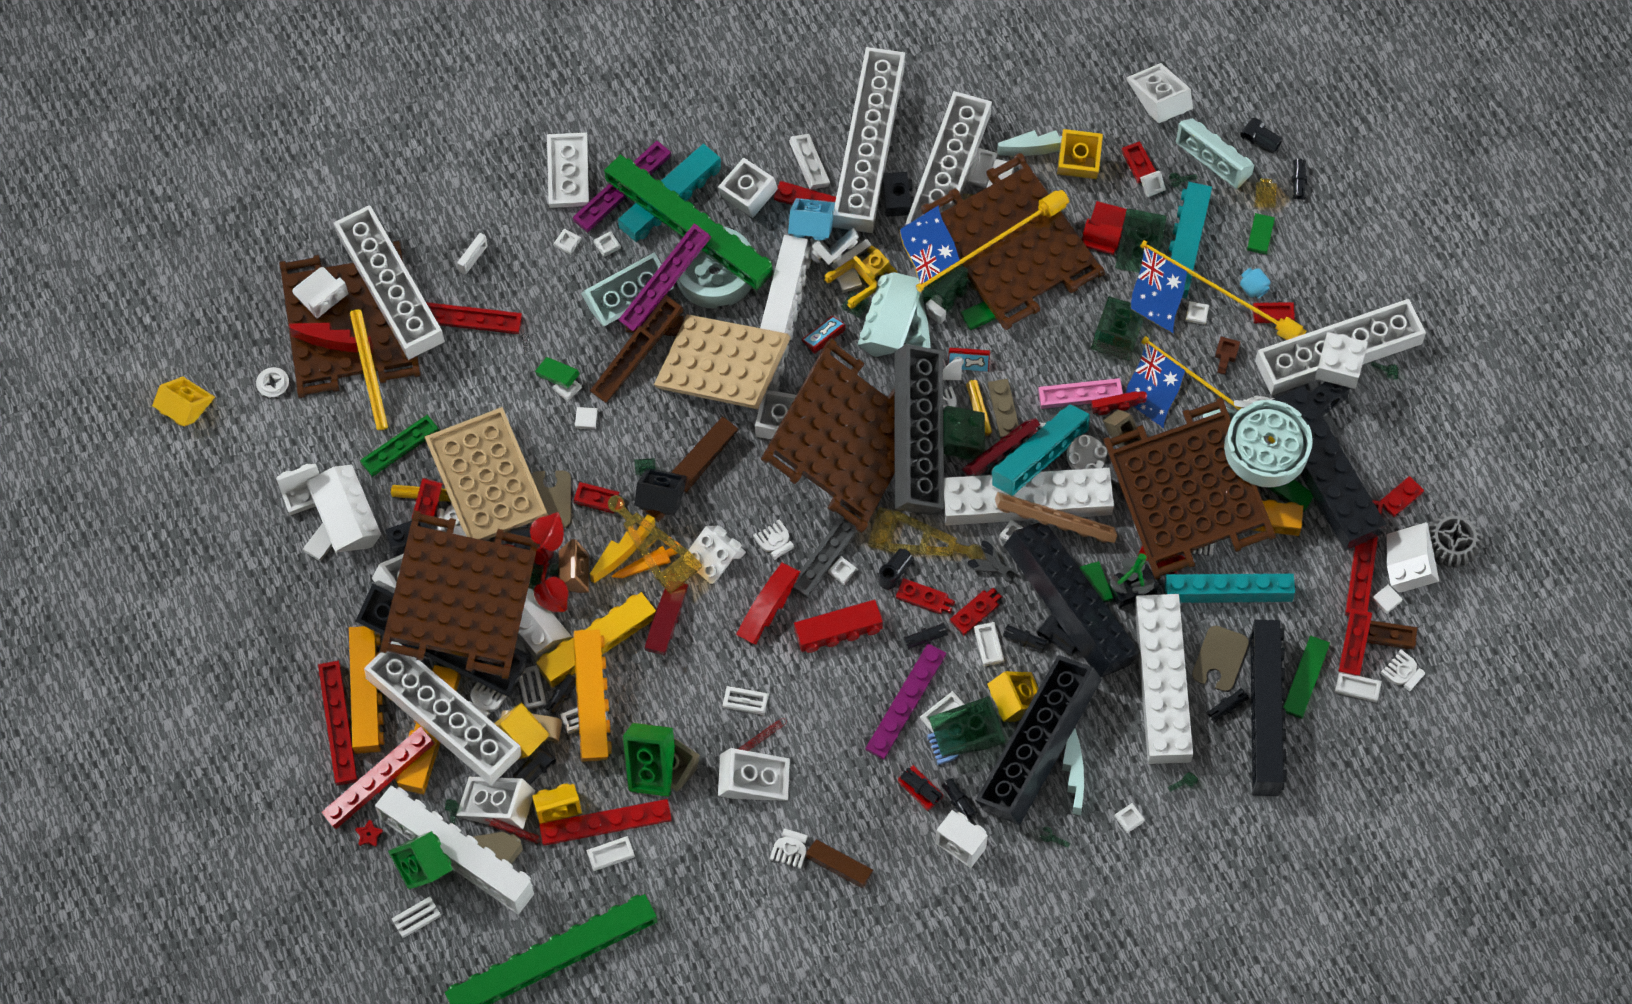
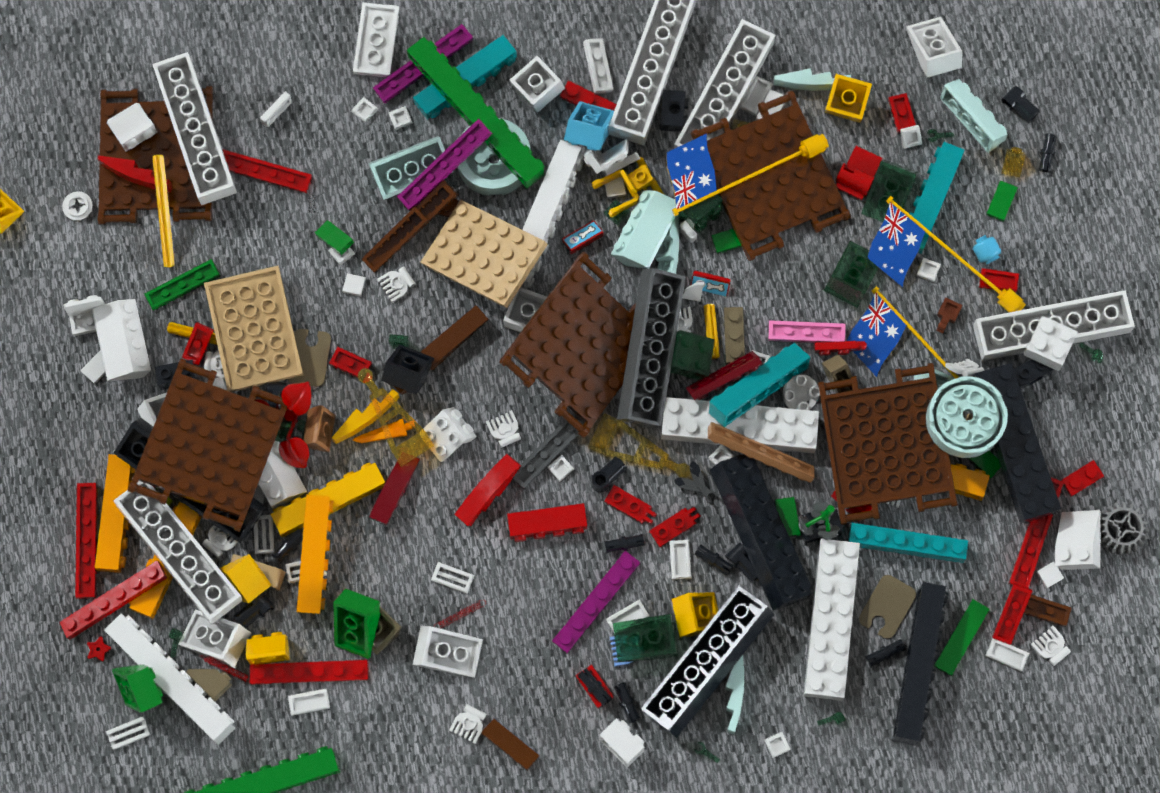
camera: 10 degrees right, 10 degrees up
none -> white piece [377,267,416,303]

